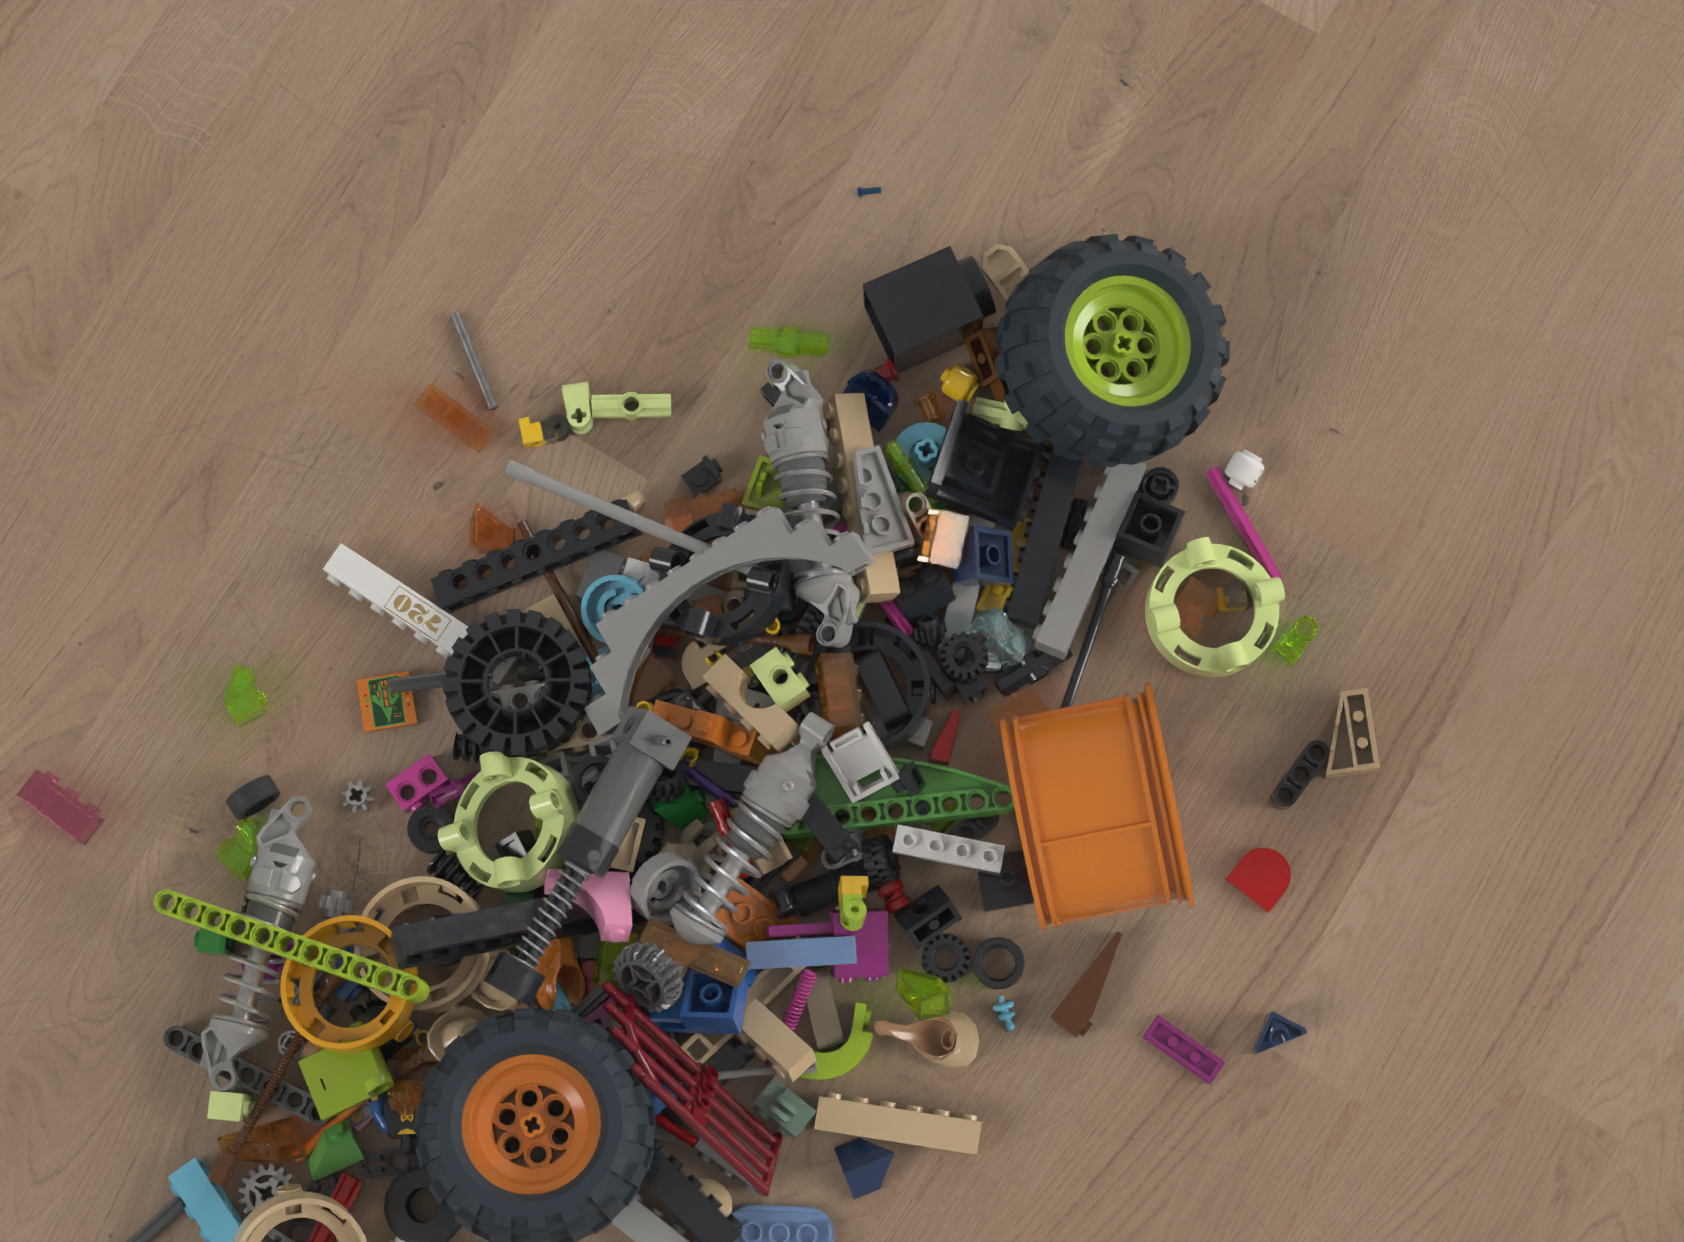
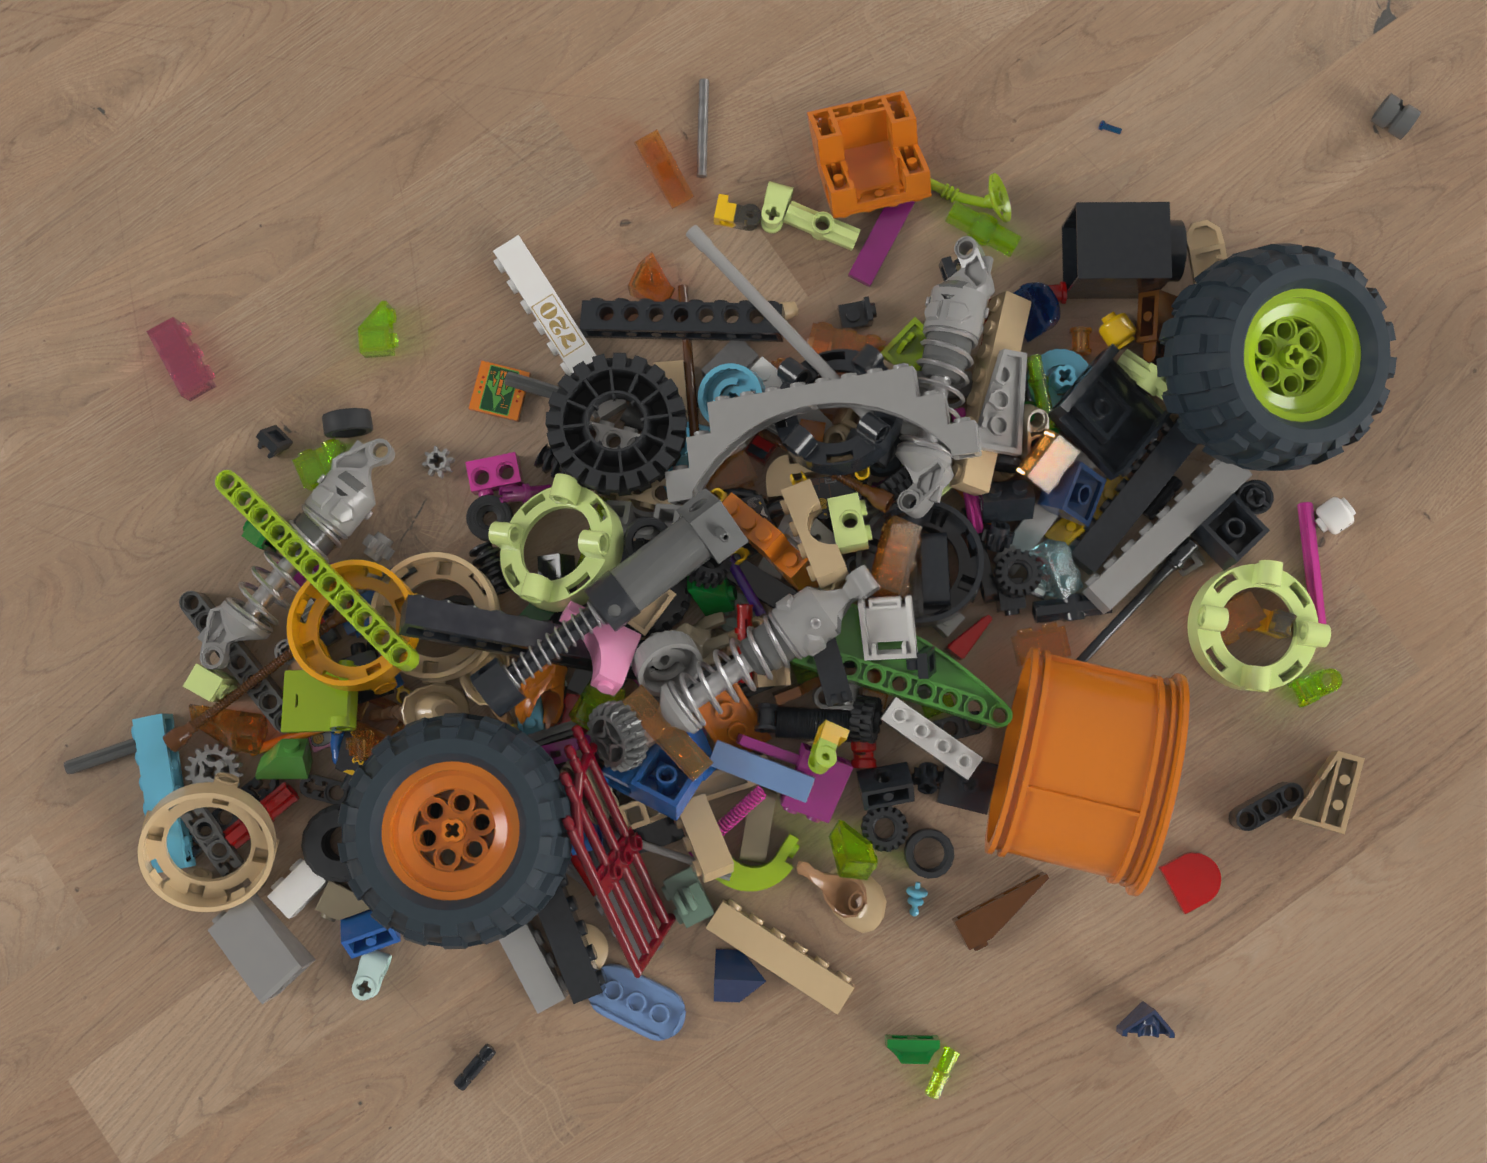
camera: 20 degrees right, 5 degrees up
magenta tile [1142,1015,1225,1085] -> none
none -> black tile [256,425,293,459]
none -> orange slope [807,91,932,218]
none -> magenta tile [848,201,916,287]
none -> green slope [885,1034,940,1064]
none -> black gear [912,762,944,794]
none -> clear neon green axle [925,1046,960,1099]
none -> lime dish [930,173,1011,223]
none -> dark grey wheel [1370,93,1421,140]

